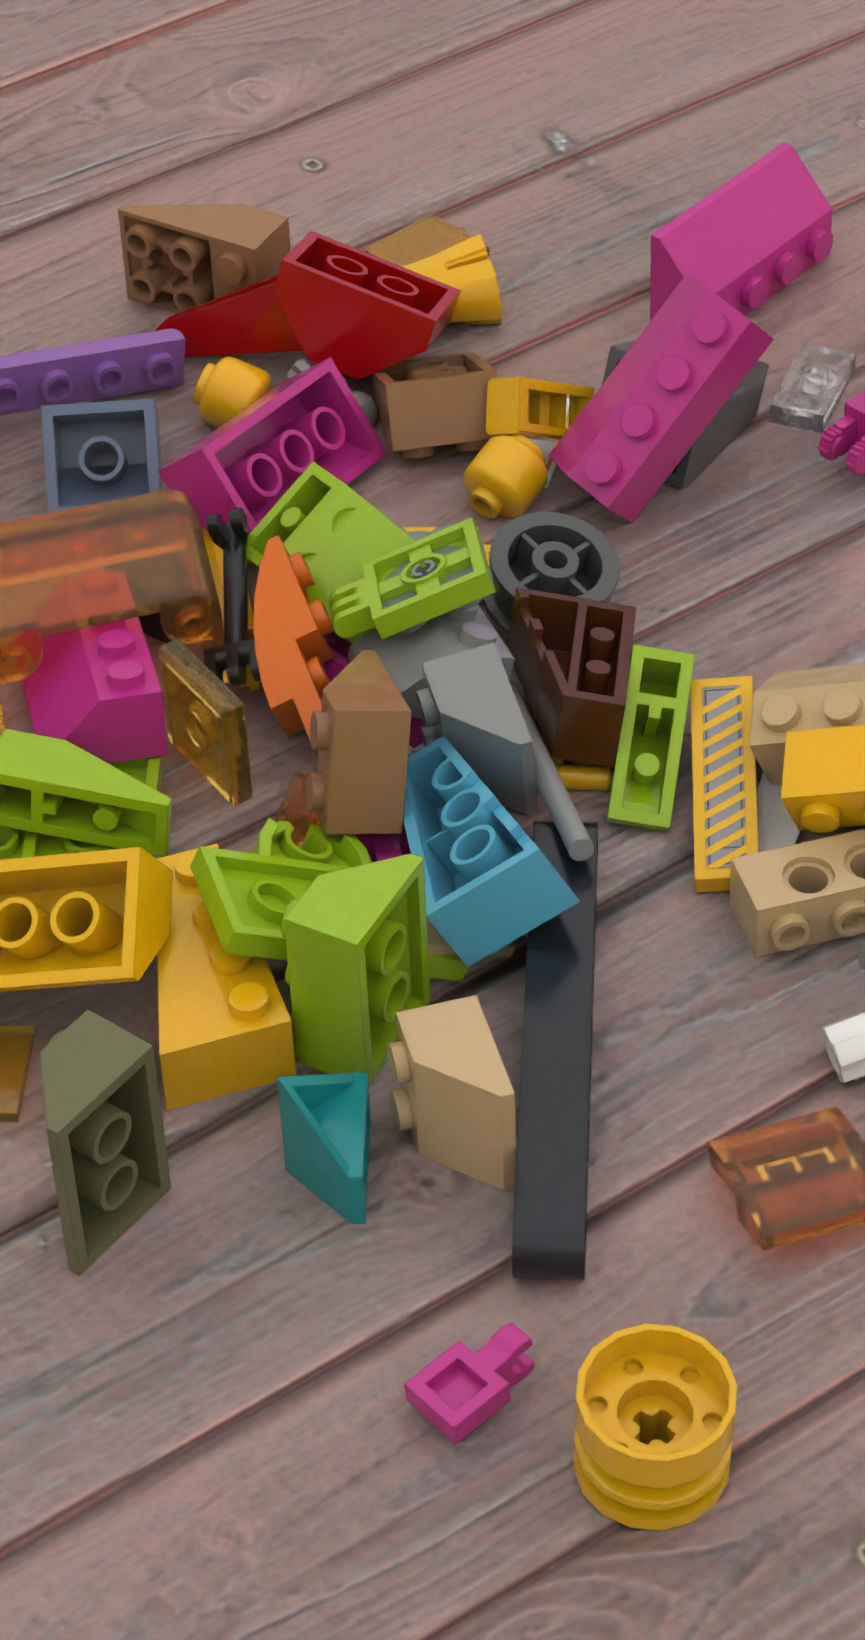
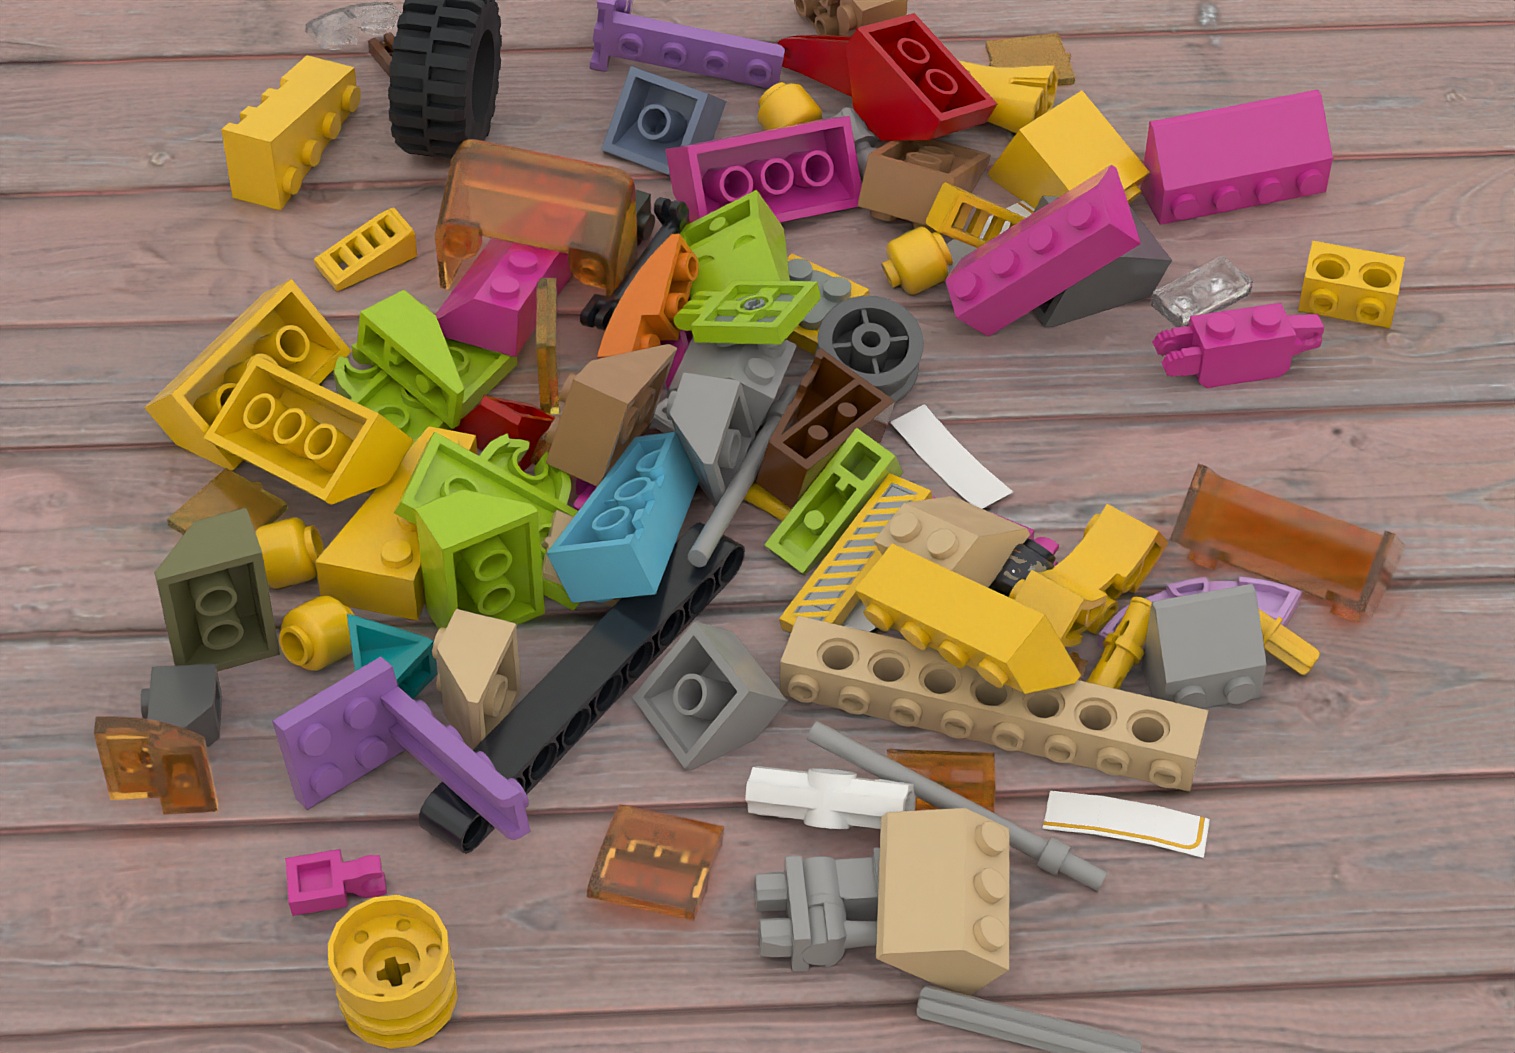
camera: 30 degrees right, 5 degrees up
none -> clear orange slope [94,716,218,815]
none -> dark grey slope [137,664,222,783]
none -> medium lavender bracket [272,657,531,840]
none -> yellow head [279,596,355,671]
none -> red slope [451,395,555,472]
none -> light grey slope [632,621,788,770]
none -> white sticker [890,404,1013,509]
none -> yellow slope [987,90,1150,209]

